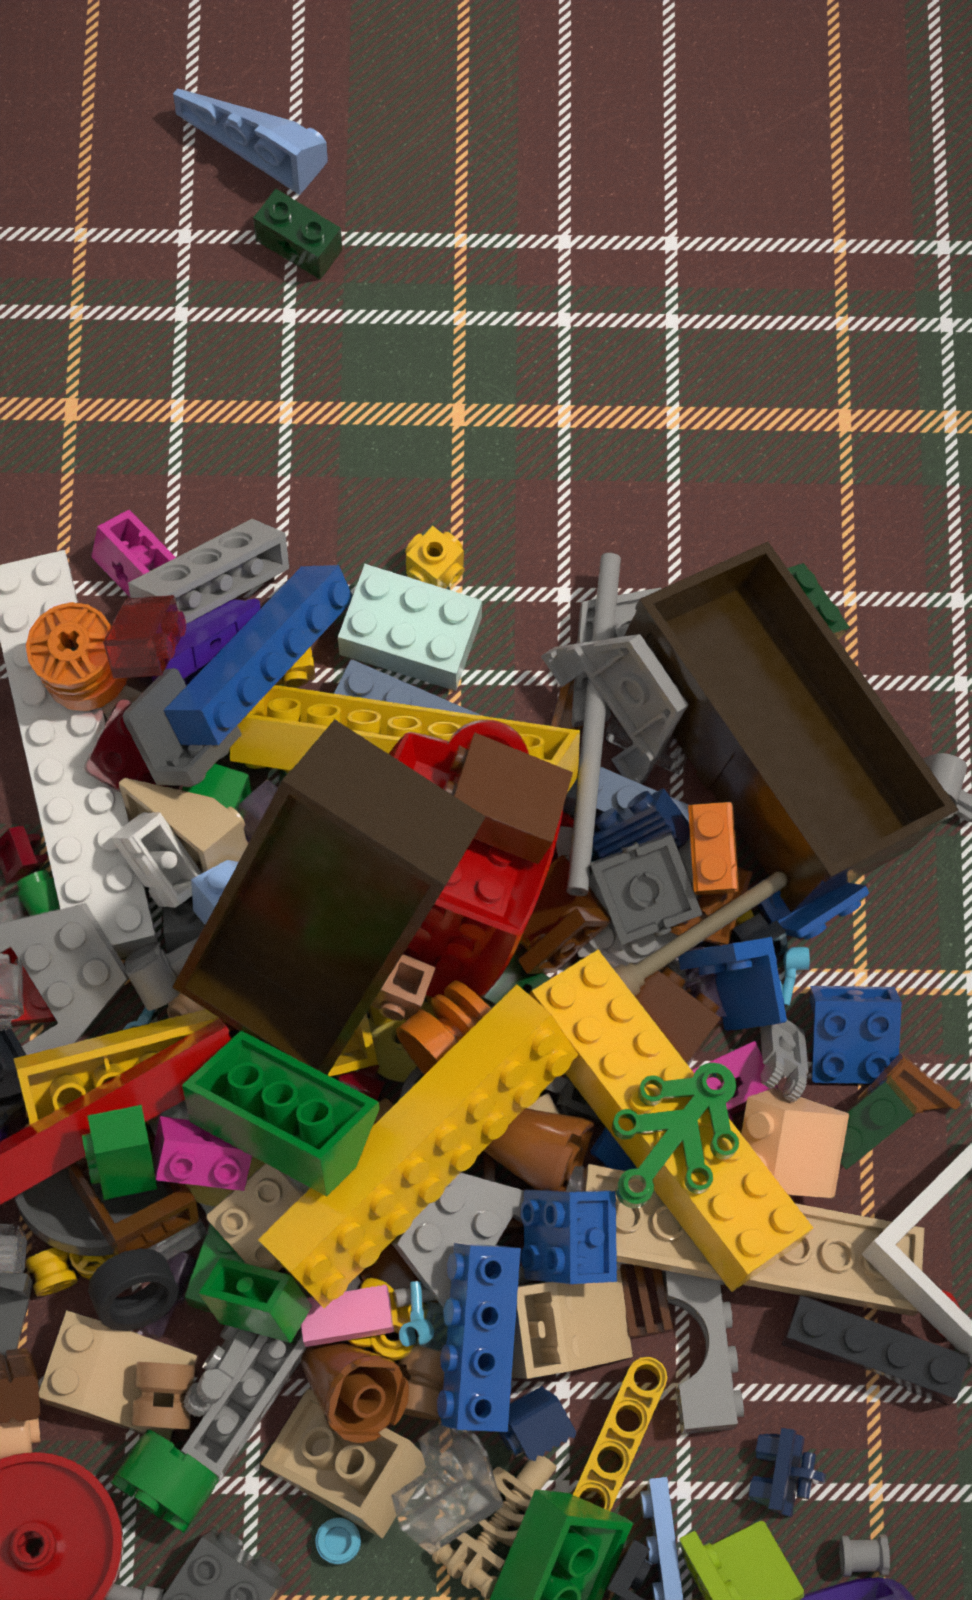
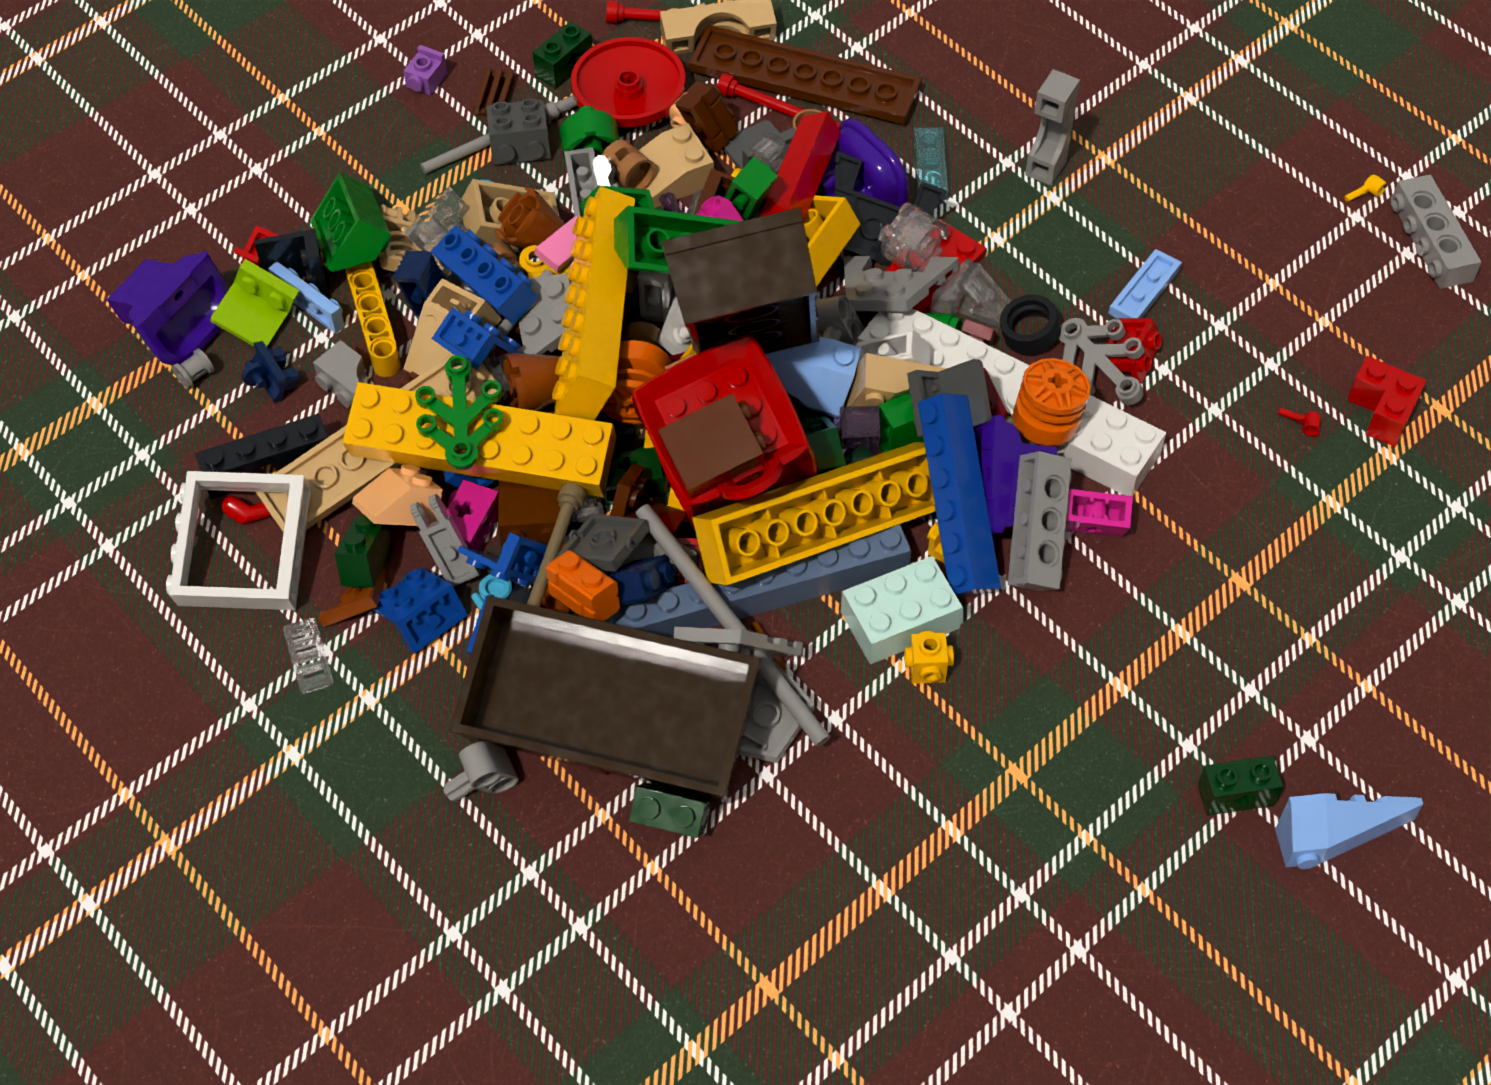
camera: 140 degrees right, 15 degrees down
black tyre [88,1248,179,1331] -> none
clear red brick [103,595,186,679] -> none
medium azure hand [399,1281,434,1347] -> none

